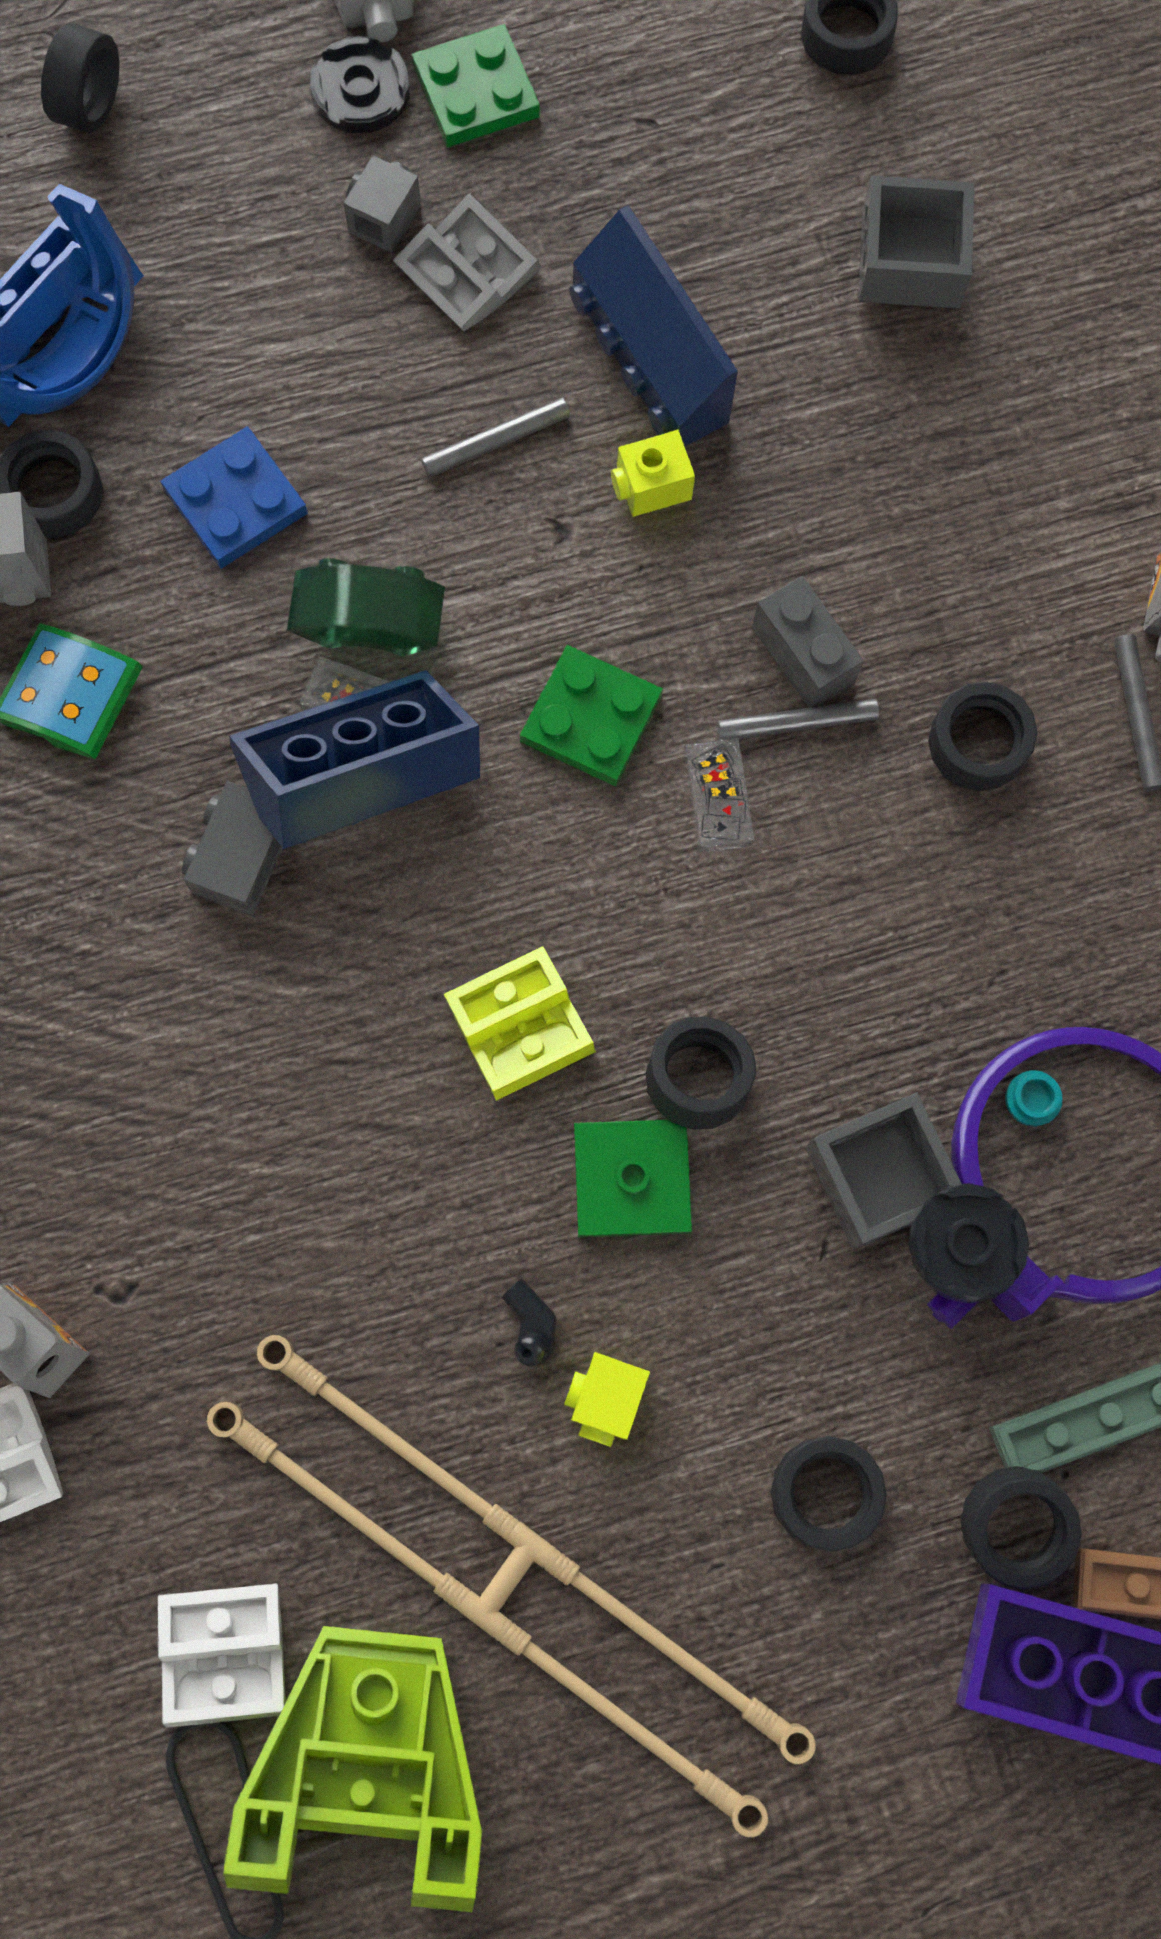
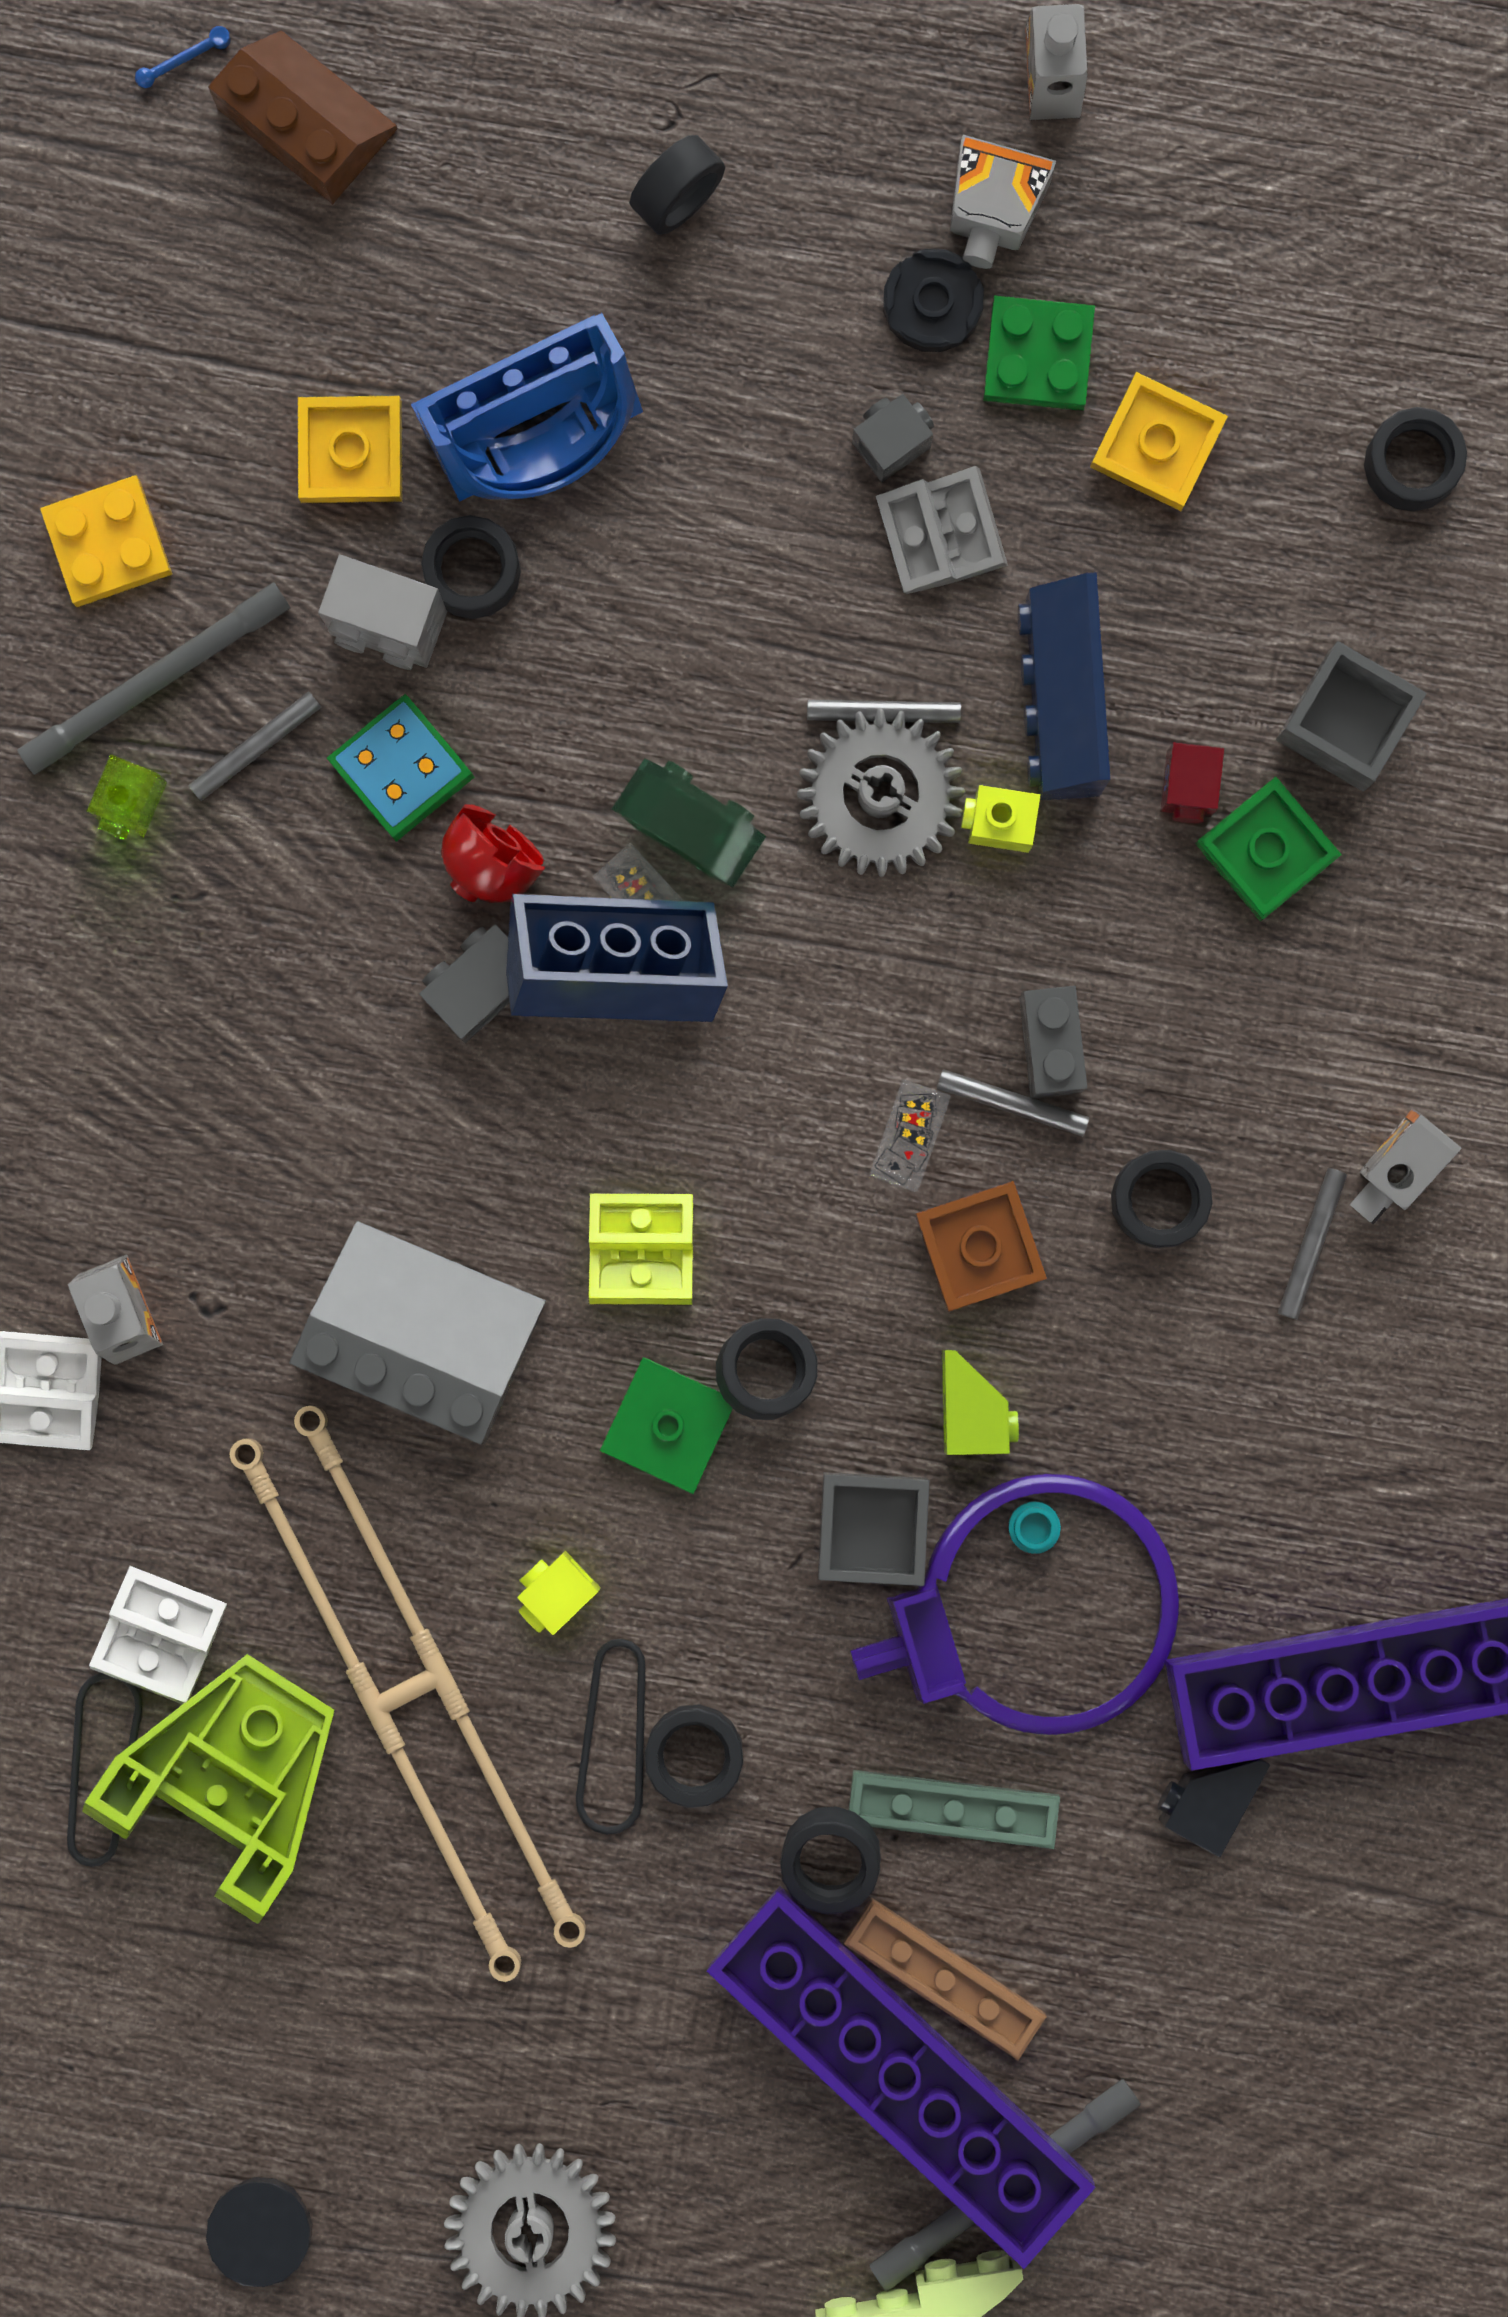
camera: 30 degrees right, 10 degrees up
blue plate [160,426,308,569] -> none
black arm [501,1278,557,1367] -> none
green plate [520,645,663,787] -> none
black tile [908,1183,1030,1303] -> none
none -> slope [289,1221,546,1445]
none -> red cylinder [441,804,545,903]
none -> black piece [576,1639,646,1835]
none -> light grey gear [797,708,965,877]
none -> dark orange plate [915,1181,1047,1312]
none -> lime slope [942,1350,1019,1455]
none -> yellow plate [1090,372,1228,511]
none -> dark red brick [1160,742,1225,823]
none -> green plate [1195,776,1342,922]

